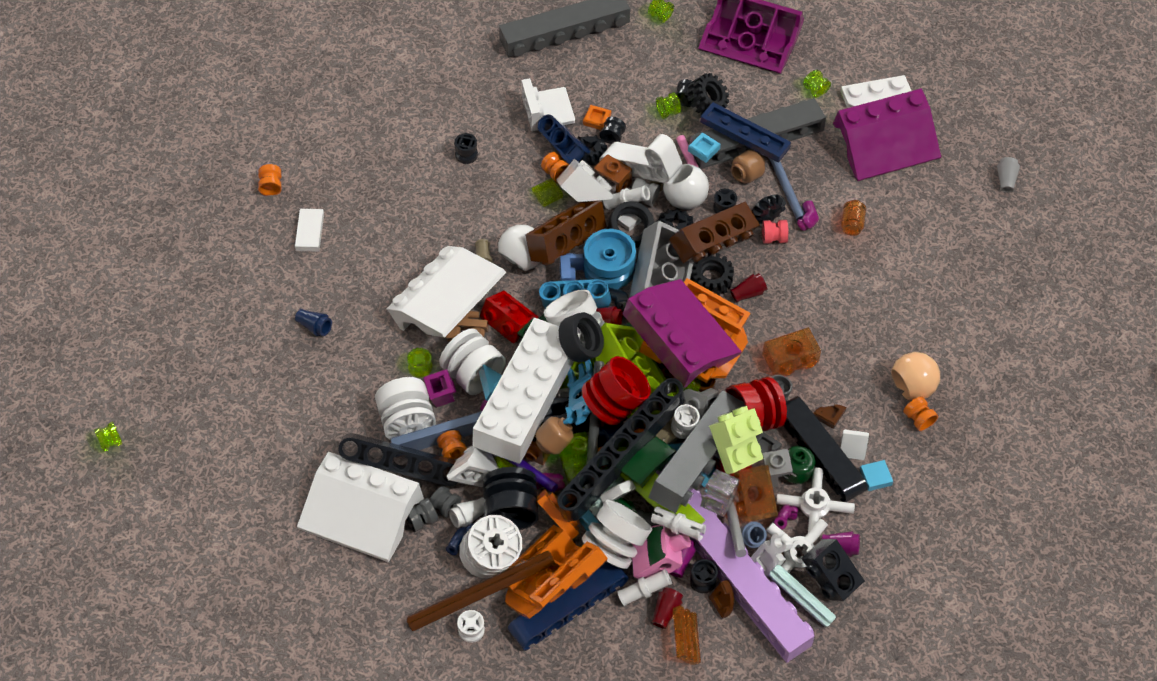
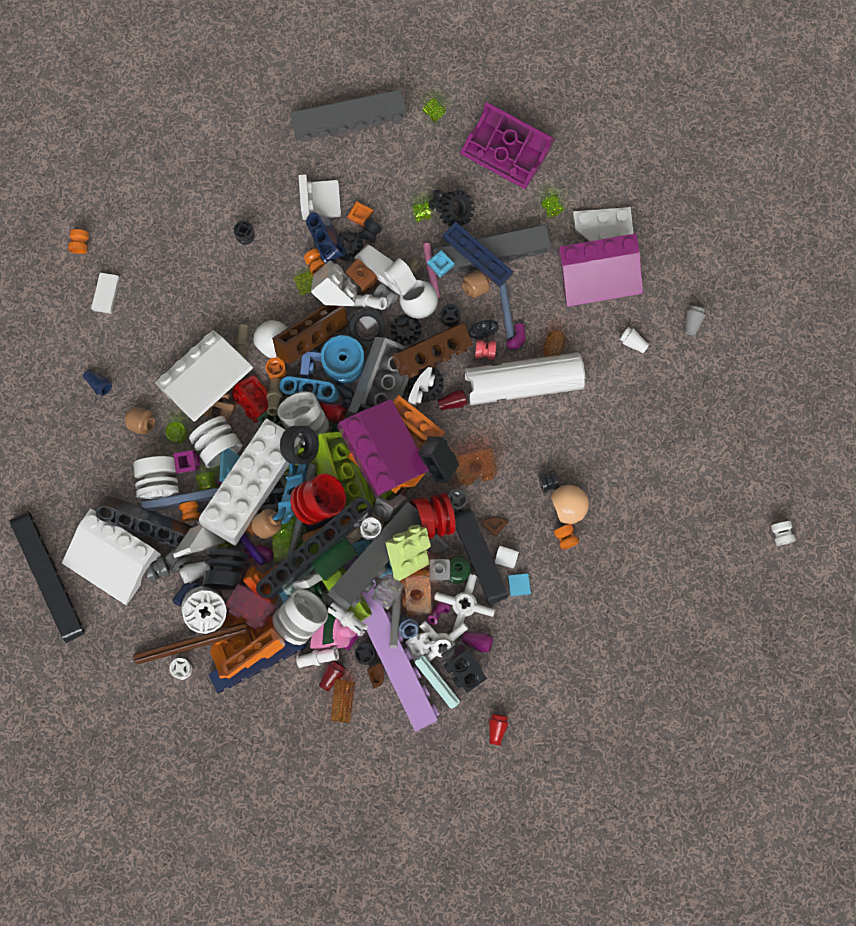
camera: 10 degrees right, 20 degrees up
none -> black beam [9,511,85,643]
none -> medium nougat head [124,406,156,435]
none -> clear neon green wheel [195,472,218,491]
none -> clear pink brick [225,584,277,629]
none -> orange wheel [266,357,287,380]
none -> dark tan pin [267,378,283,416]
none -> white slope [408,367,435,408]
none -> black brick [418,436,459,483]
none -> white piece [465,352,585,405]
none -> red cone [489,713,509,746]
none -> black wheel [538,470,559,493]
none -> white cone [619,327,649,354]

